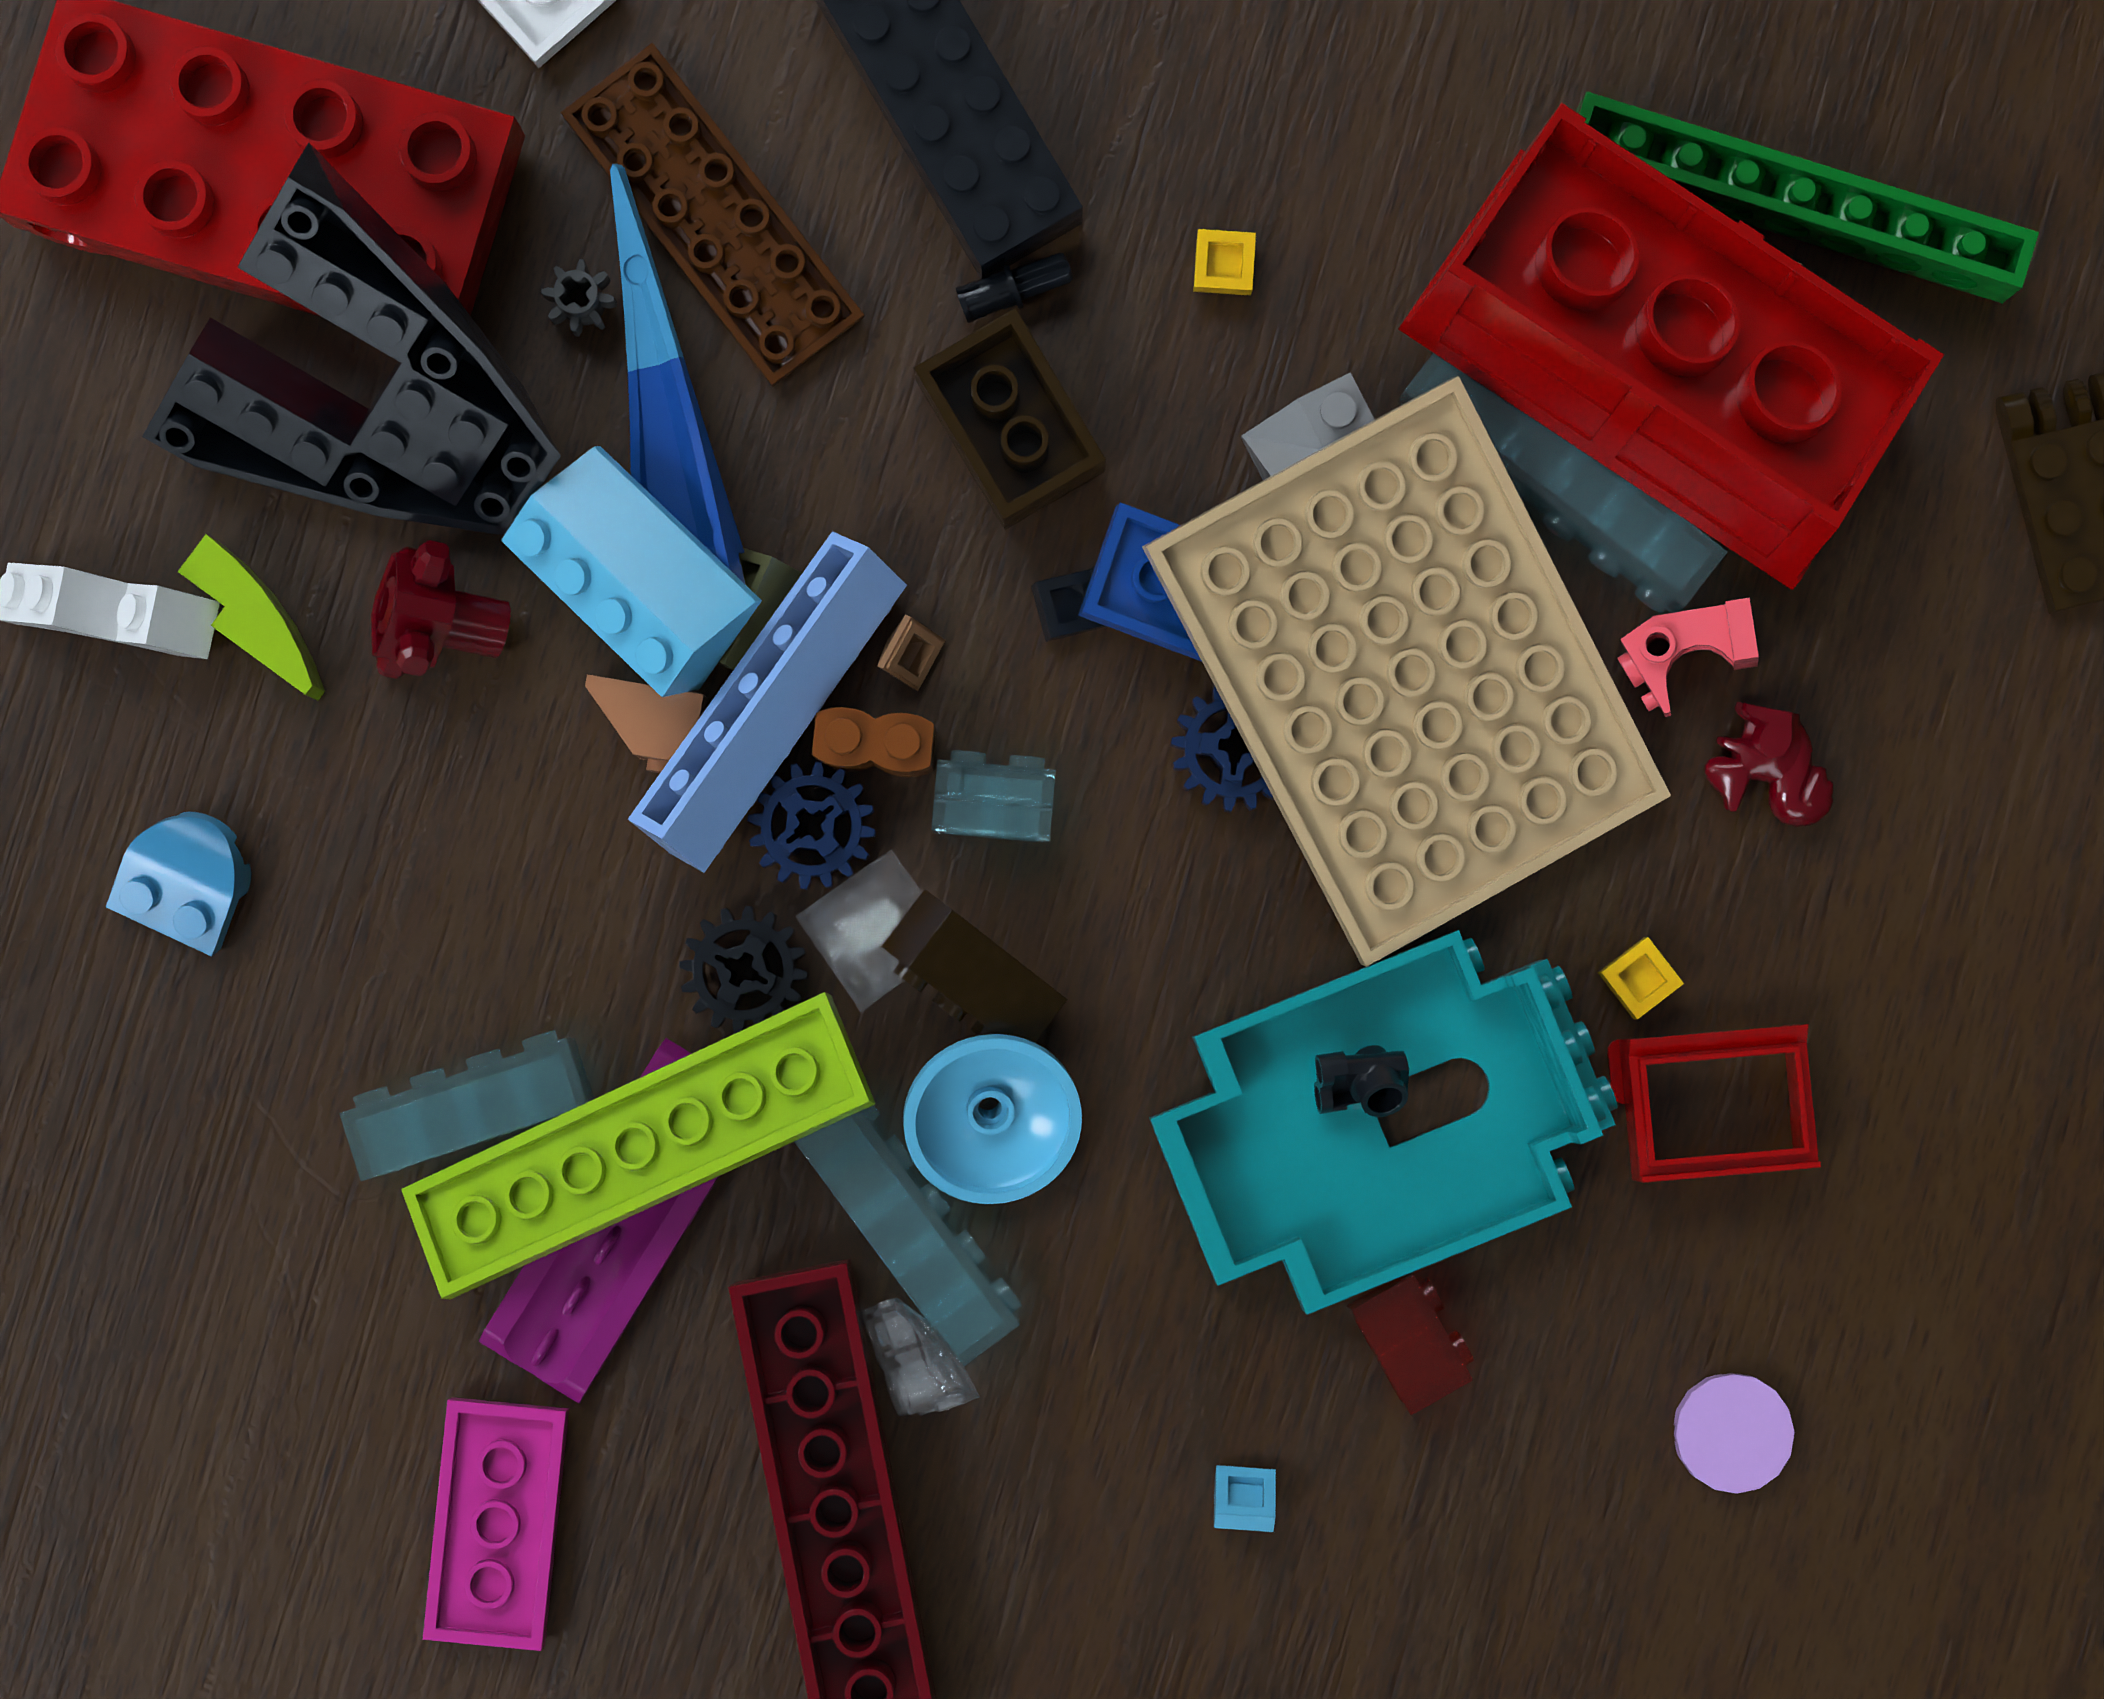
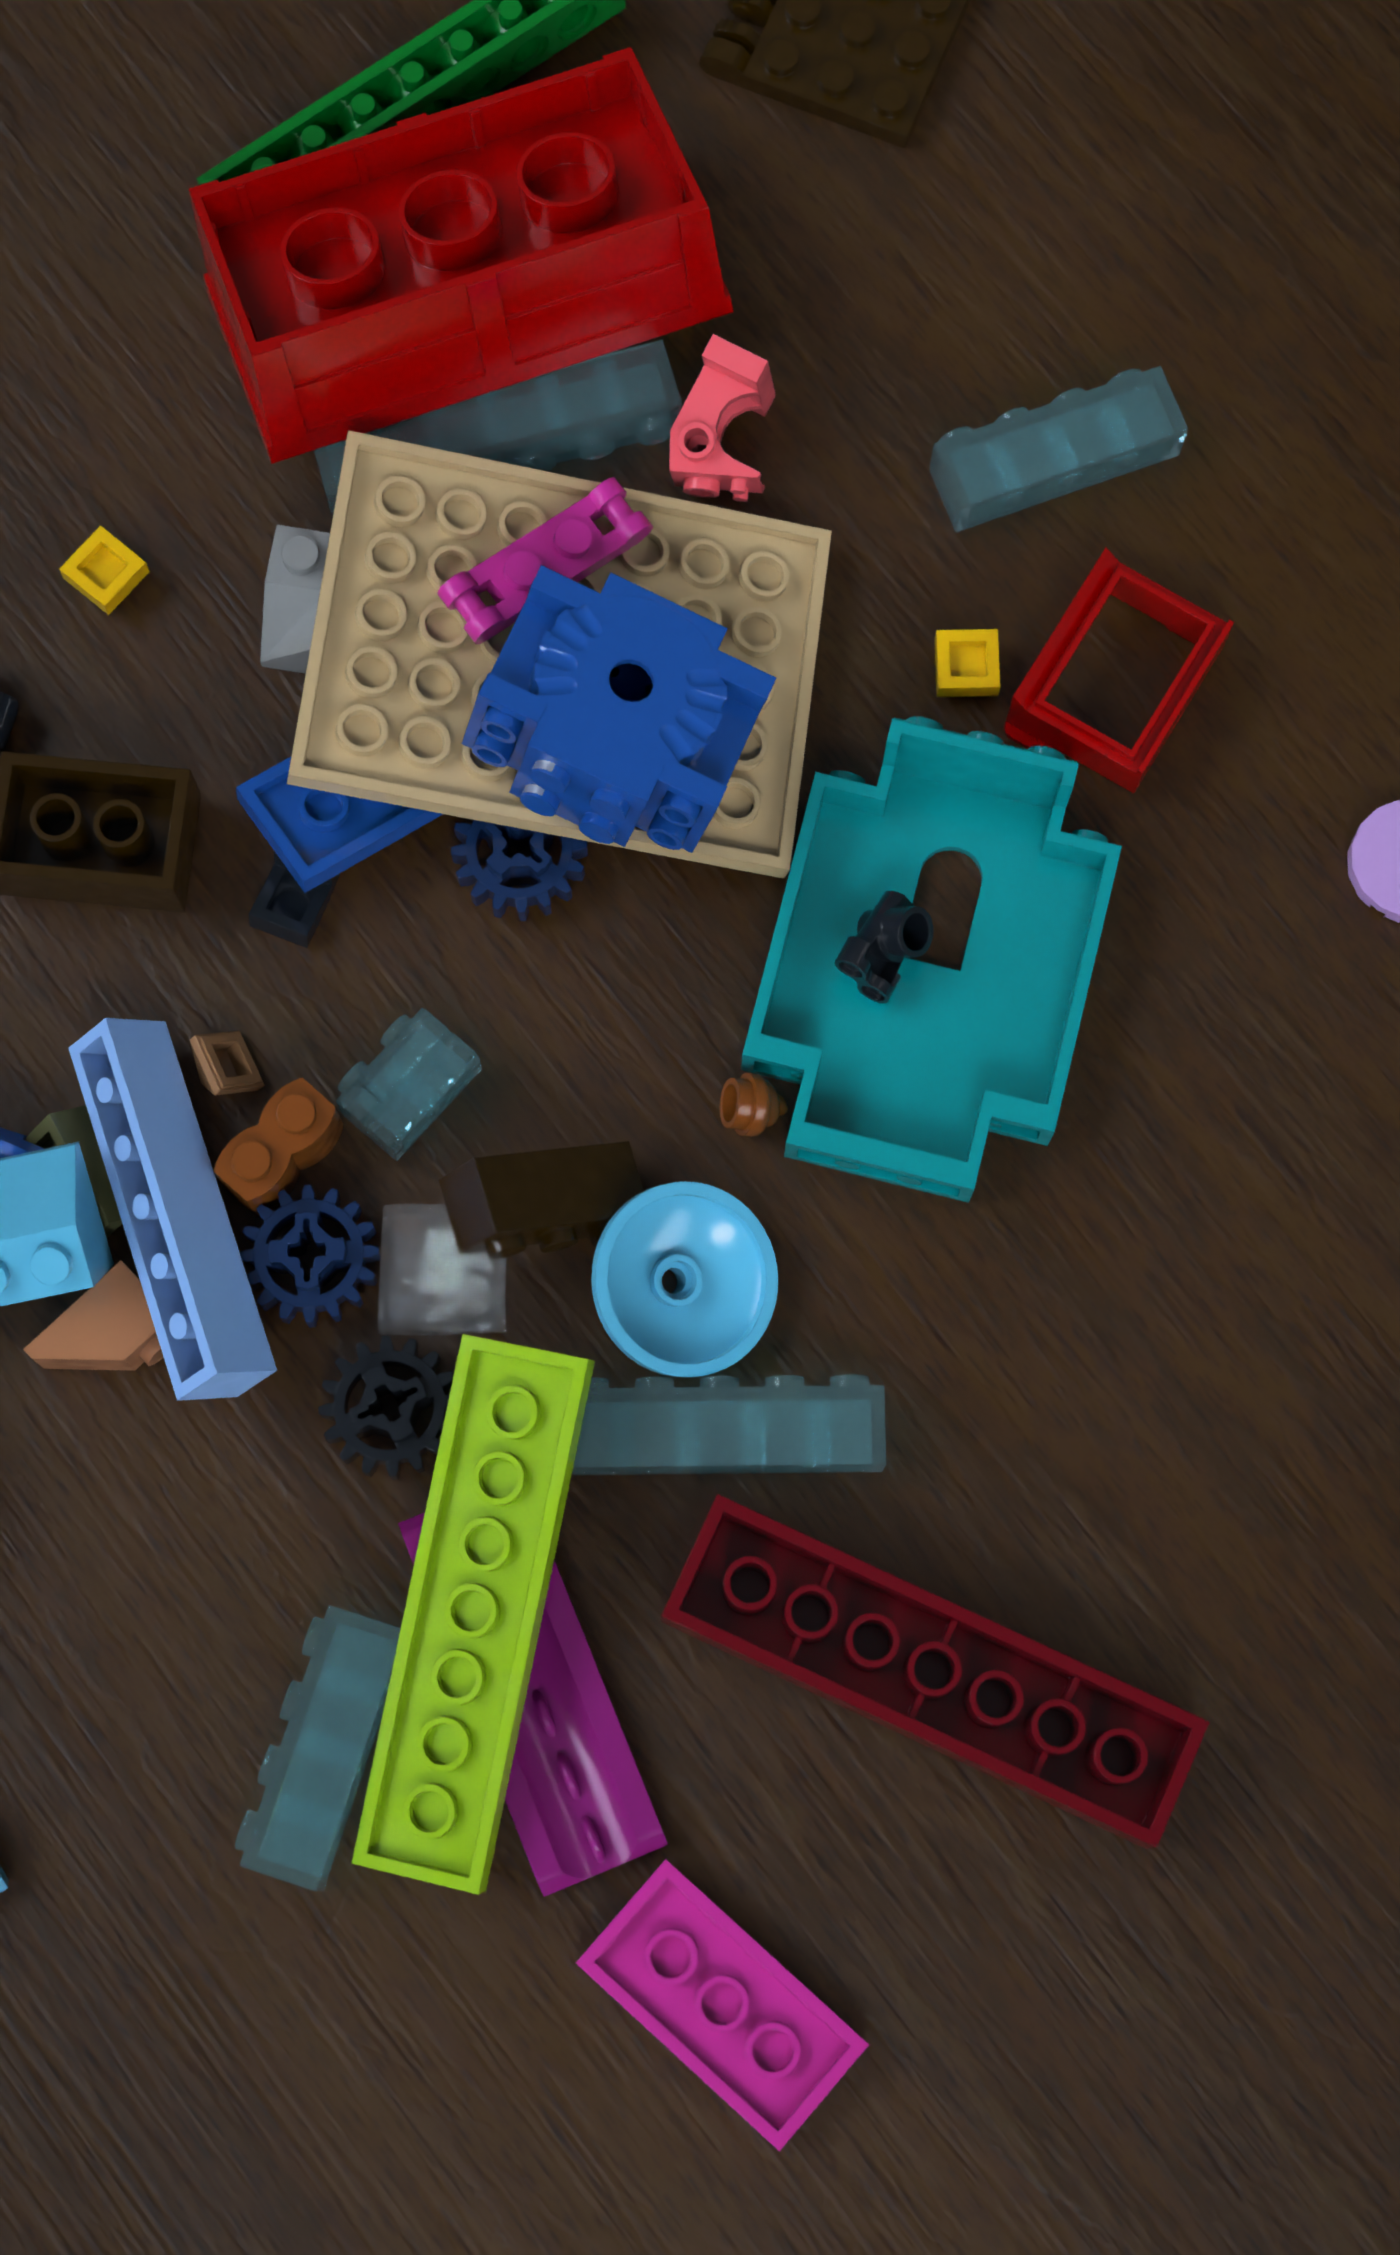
camera: 55 degrees left, 10 degrees down
clear slope [861,1297,980,1417] -> none
medium azure plate [1214,1465,1276,1532] -> none
clear red brick [1347,1273,1474,1415] -> none
dark red animal [1704,702,1834,827] -> none
none -> dark pink plate [437,477,653,644]
none -> blue piece [461,565,776,853]
none -> dark orange plate [719,1073,788,1137]
none -> clear light blue brick [929,366,1188,533]

